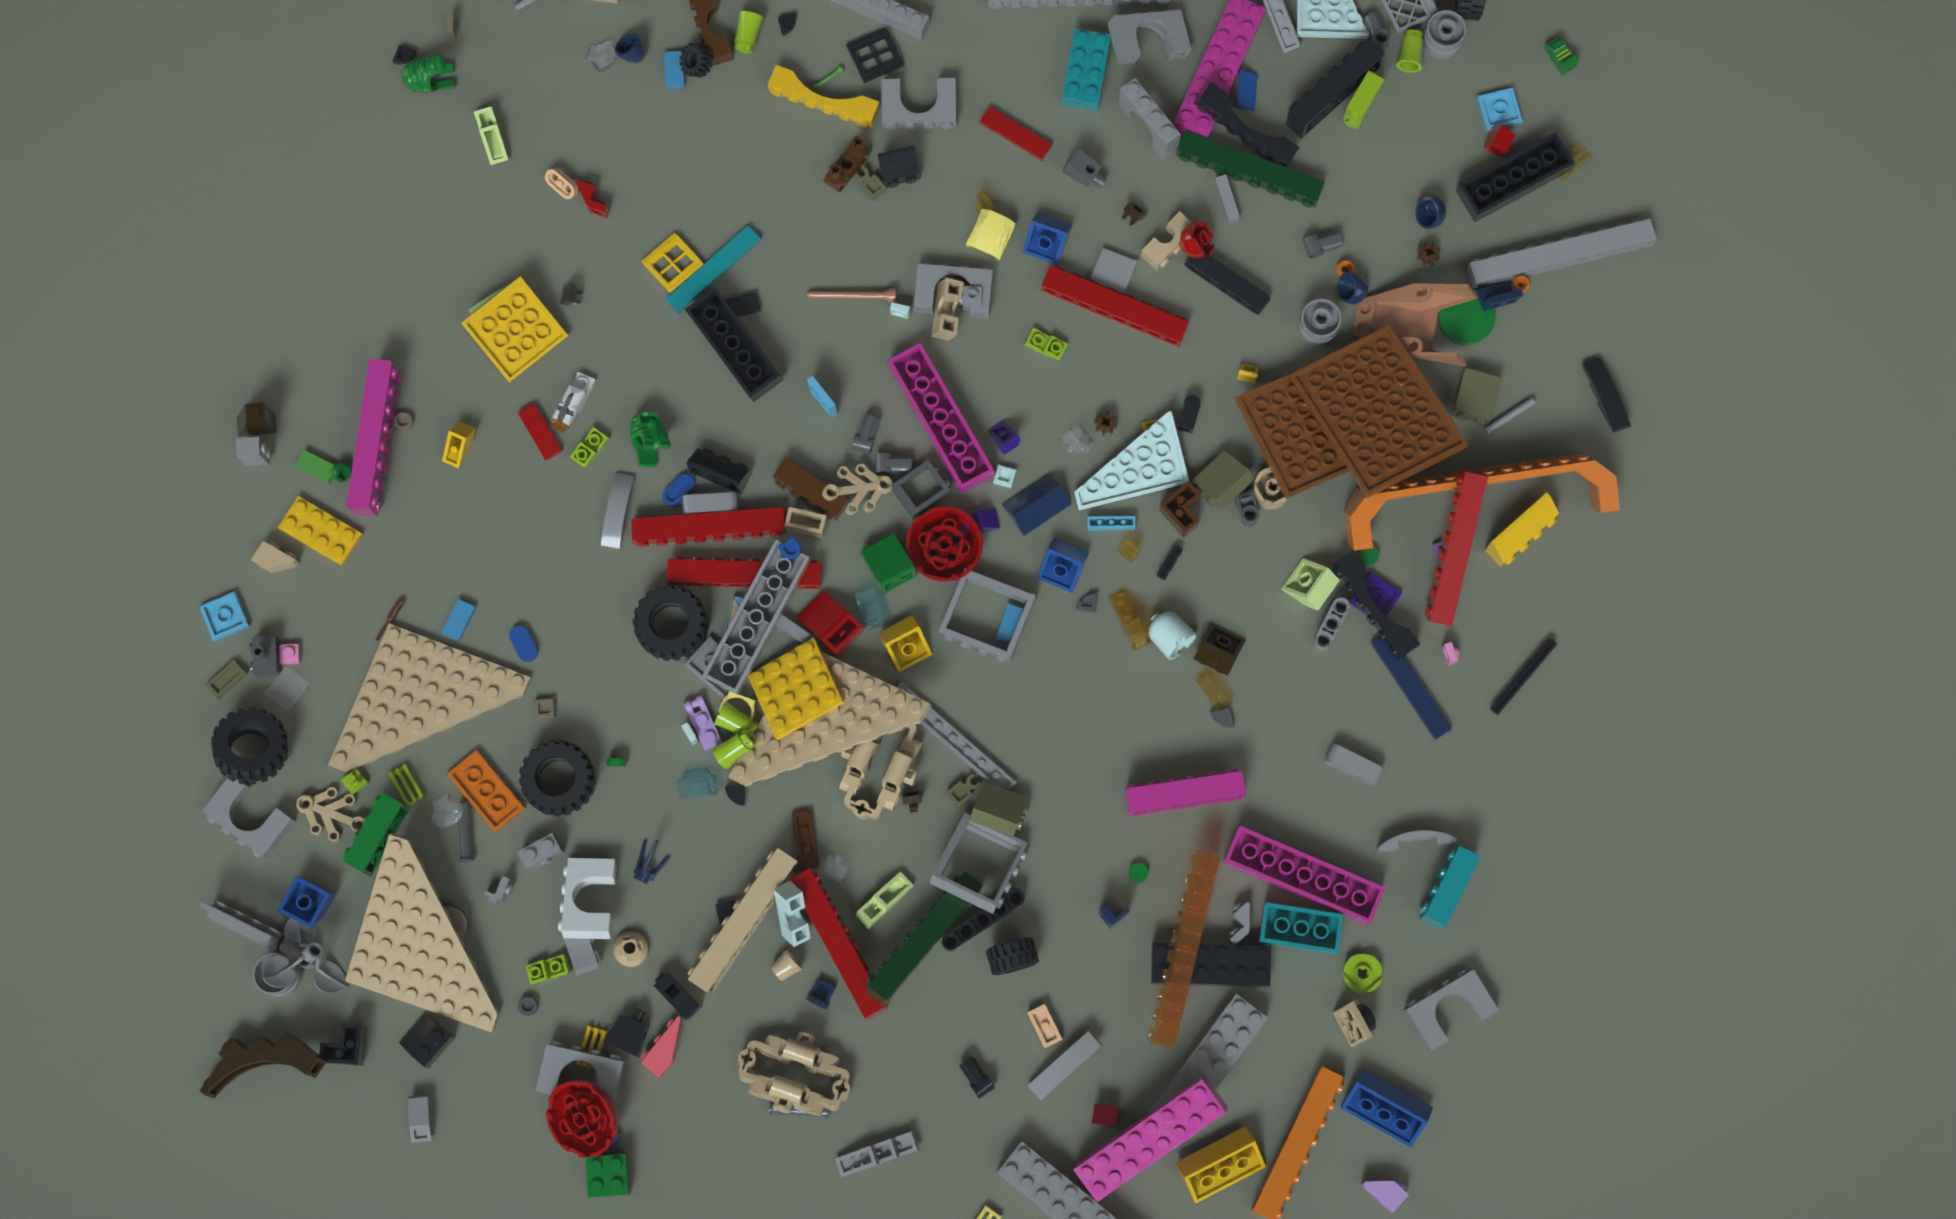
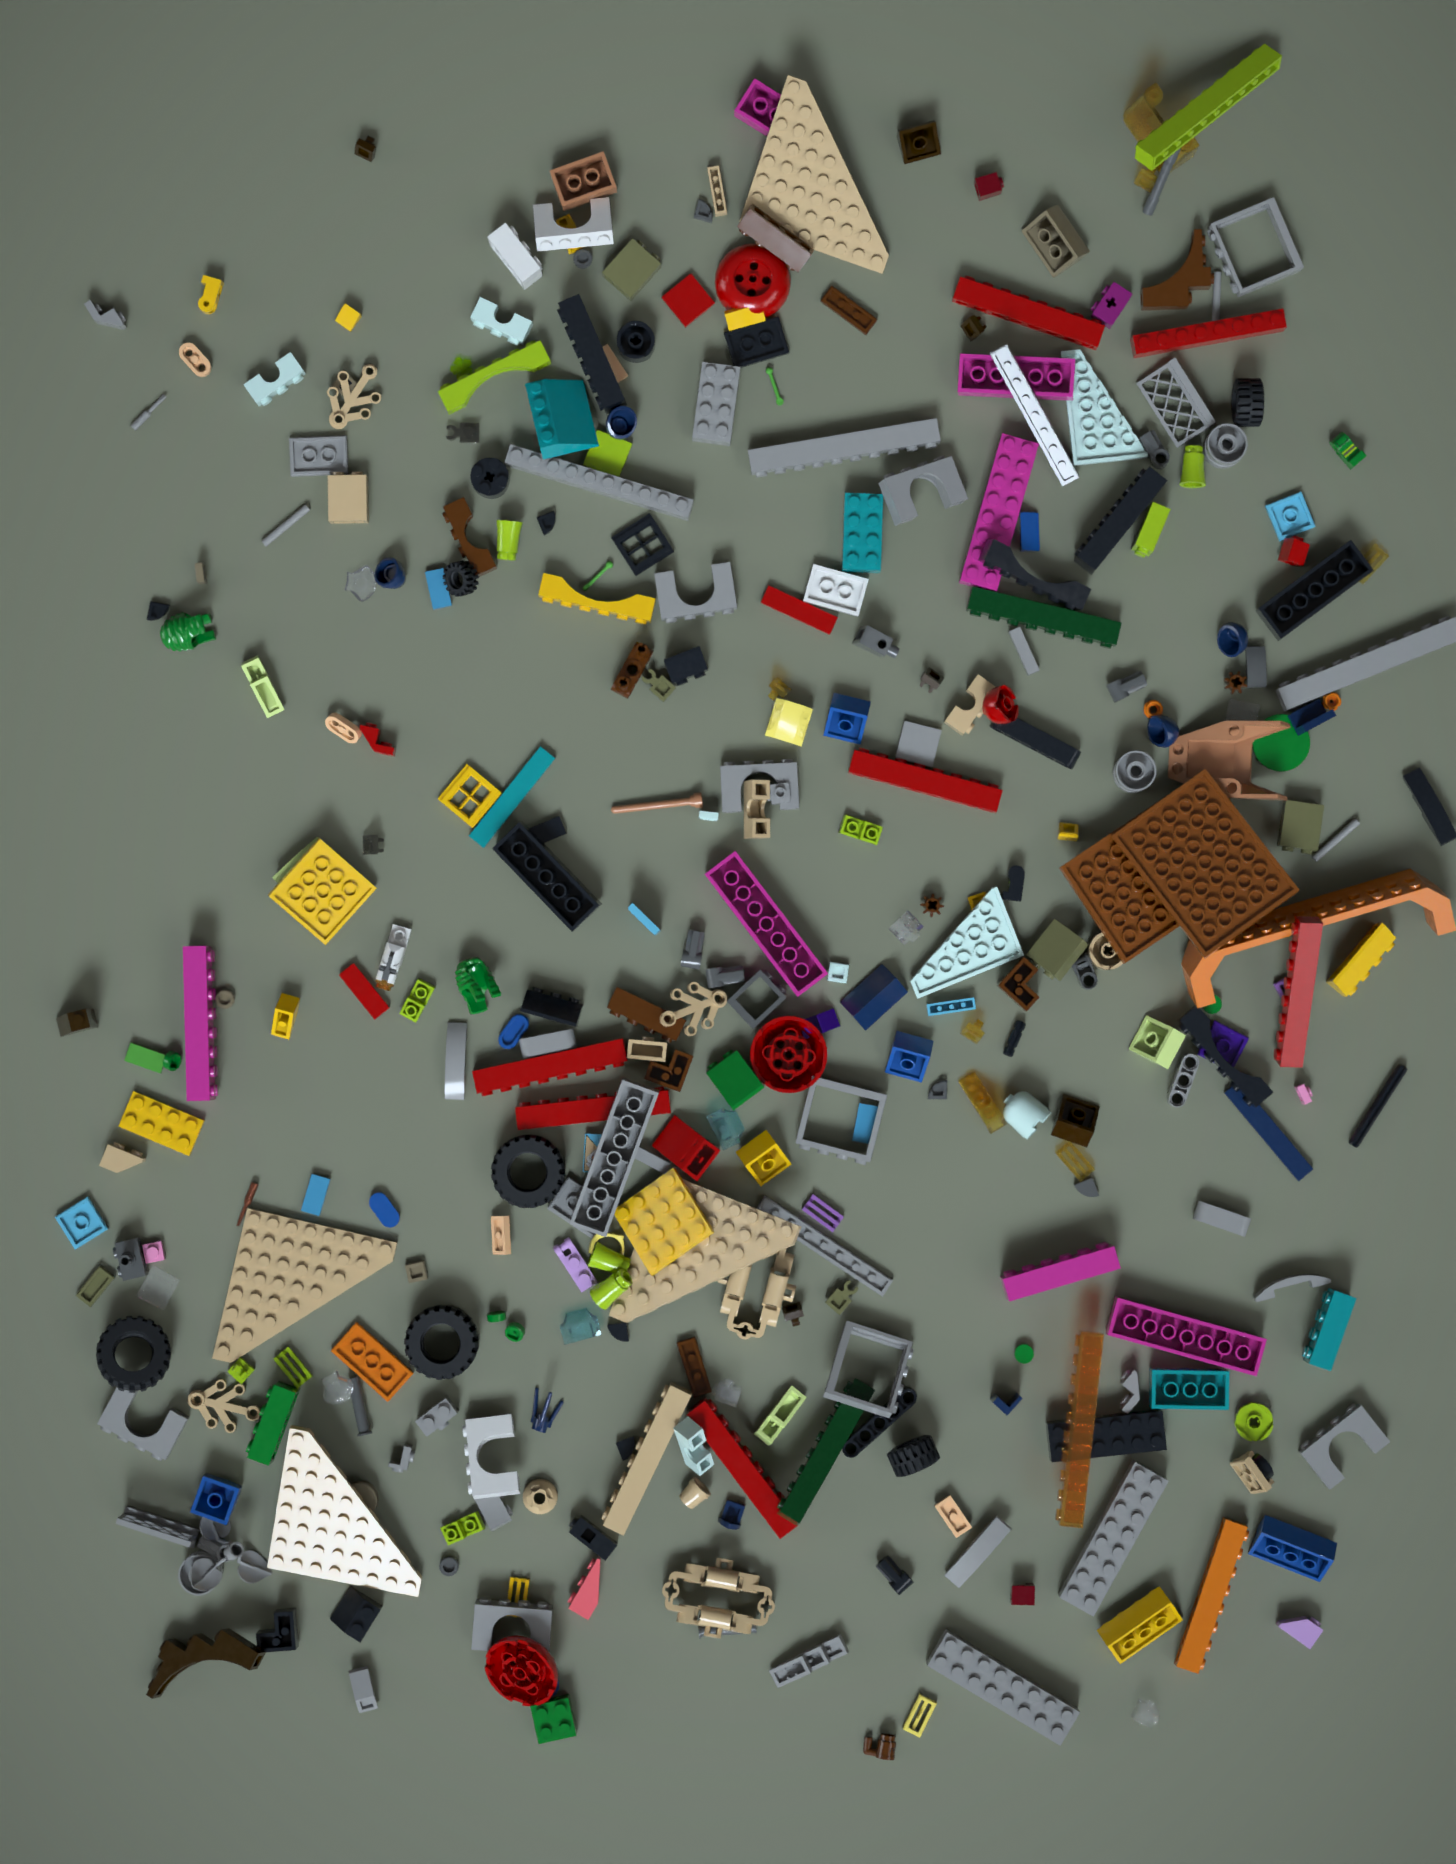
camera: 10 degrees left, 10 degrees up
light grey brick [236,437,271,466] -> none
black torso [603,1007,649,1058] -> none
light aqua tile [681,723,699,745] -> none
blue tile [778,536,801,560] -> none
olive brick [970,781,1029,837] -> none
dark purple slope [987,421,1021,455] -> none
dark pink brick [1073,1075,1228,1202] -> none
light grey arch [1118,78,1181,161] -> none
none -> light nougat plate [491,1216,511,1255]
none -> green tile [505,1322,525,1342]
none -> reddish brown brick [644,1049,694,1092]
none -> medium lavender tile [802,1194,844,1232]
none -> white plate [803,564,869,617]
none -> dark grey slope [1245,646,1267,688]

